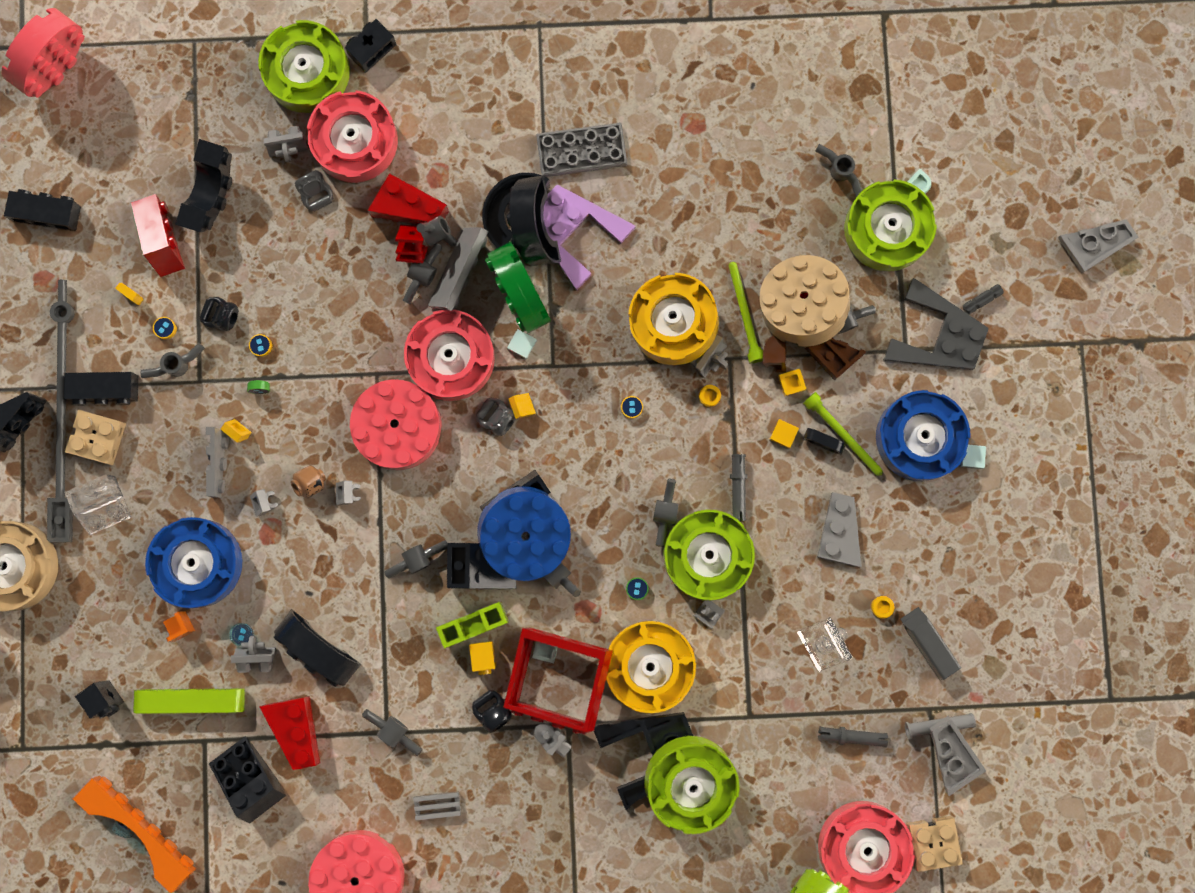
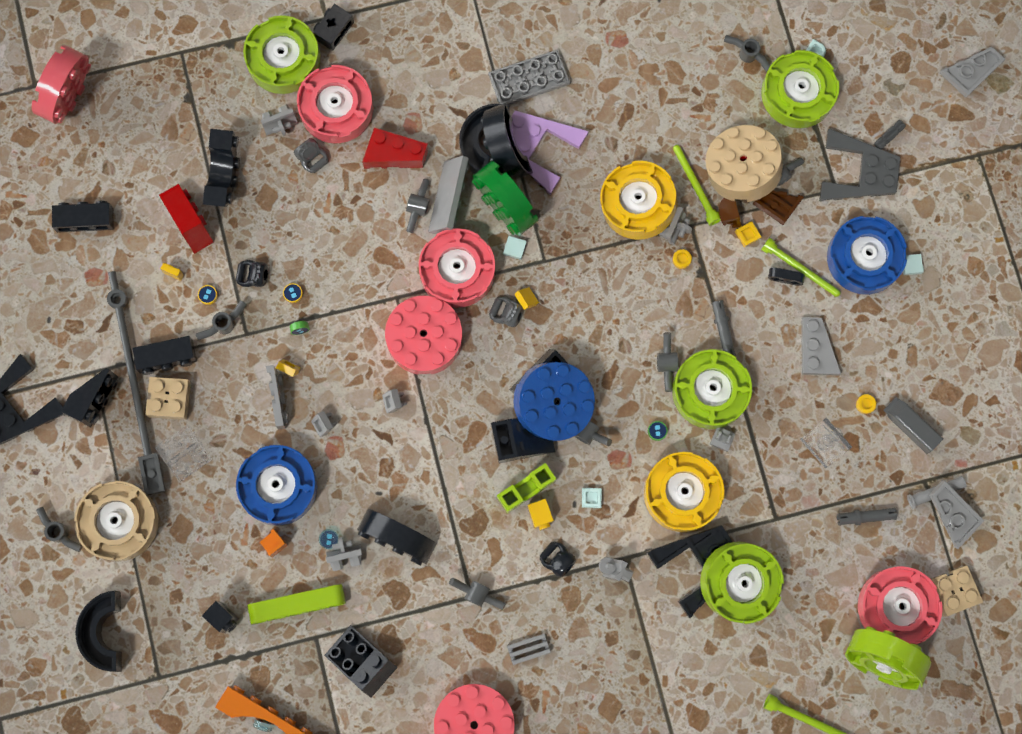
camera: 15 degrees left, 5 degrees down
red wedge [259,696,321,770] -> none
medium nougat head [291,465,326,498] -> none
dark grey piece [385,540,448,578] -> none
red piece [395,225,428,263] -> none
dark grey piece [417,216,457,246] -> none
red window [503,627,613,735] -> none
dark blue tile [621,396,643,419] -> none
yellow tile [769,419,799,449] -> none

